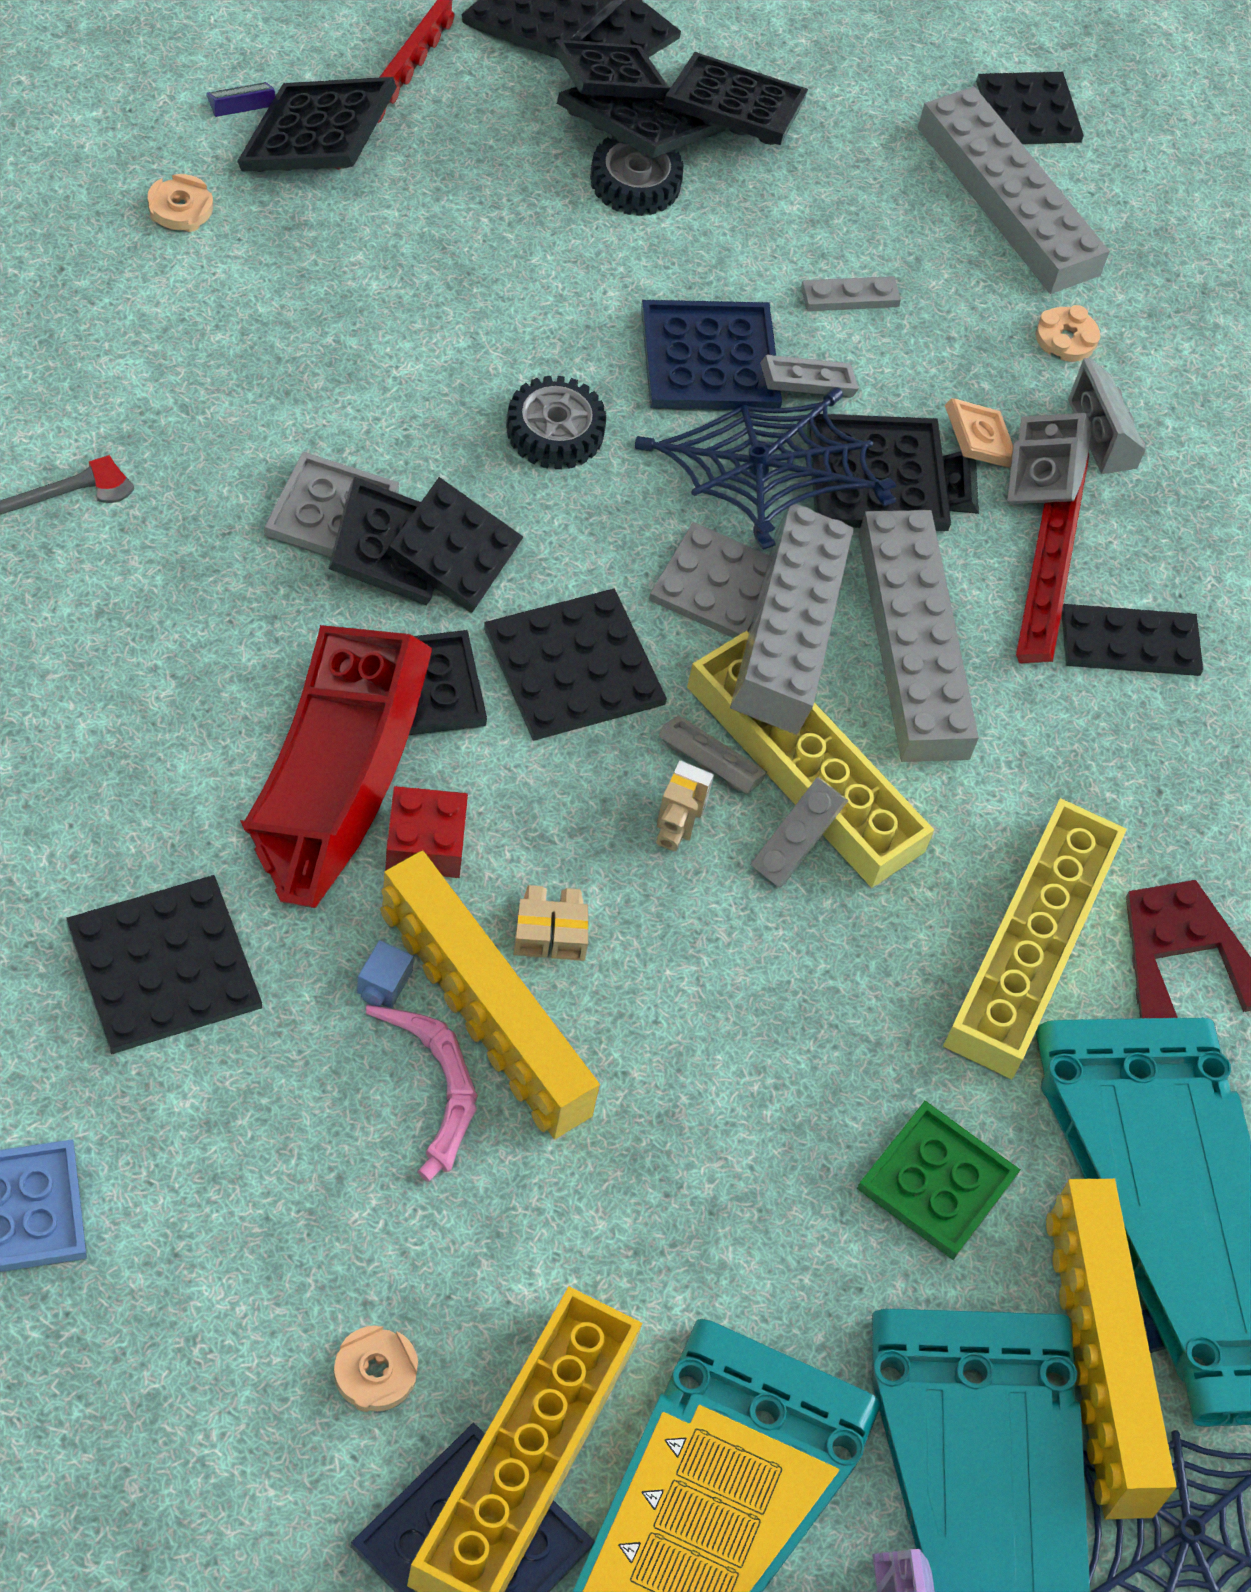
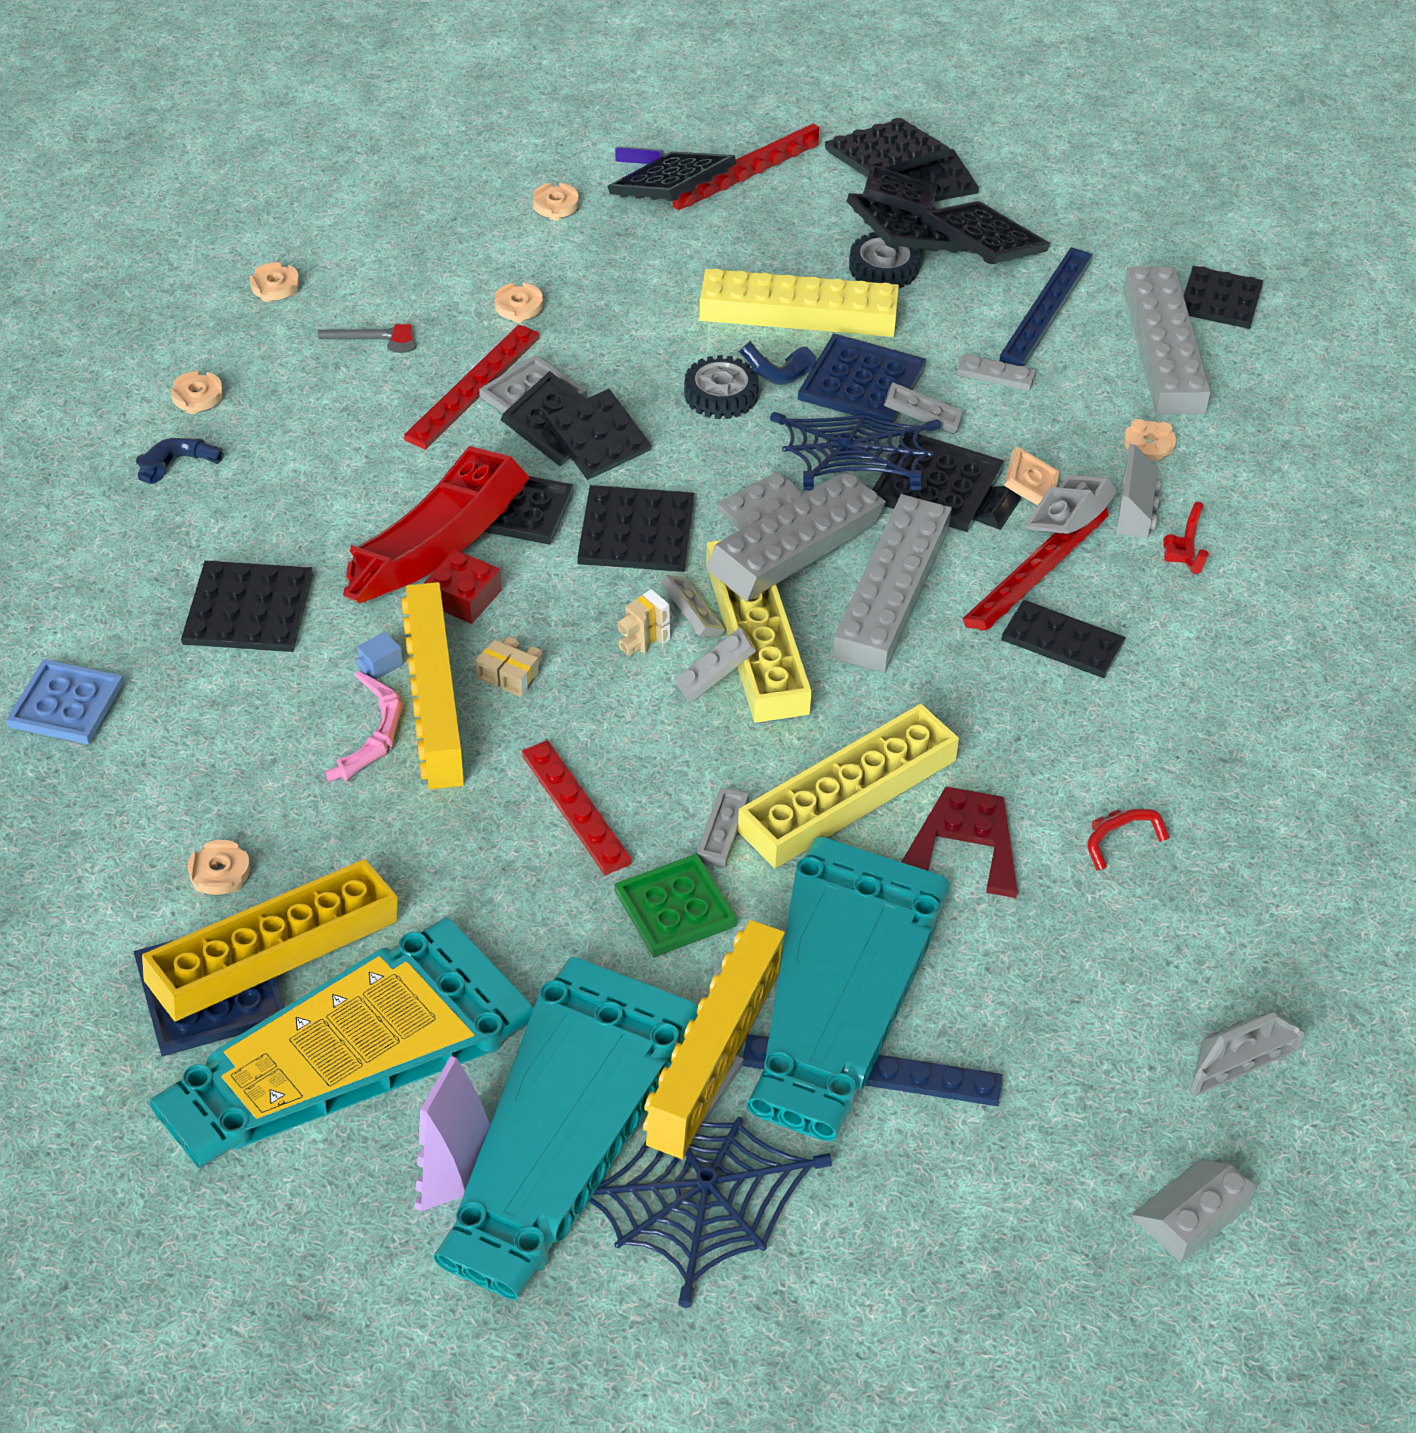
camera: 35 degrees right, 10 degrees down
none -> red plate [404,324,539,450]
none -> light nougat plate [494,283,543,323]
none -> red plate [522,740,631,876]
none -> light grey plate [696,787,749,867]
none -> light yellow brick [700,269,899,337]
none -> dark blue piece [738,340,816,385]
none -> dark blue plate [999,247,1093,366]
none -> red piece [1163,501,1209,574]

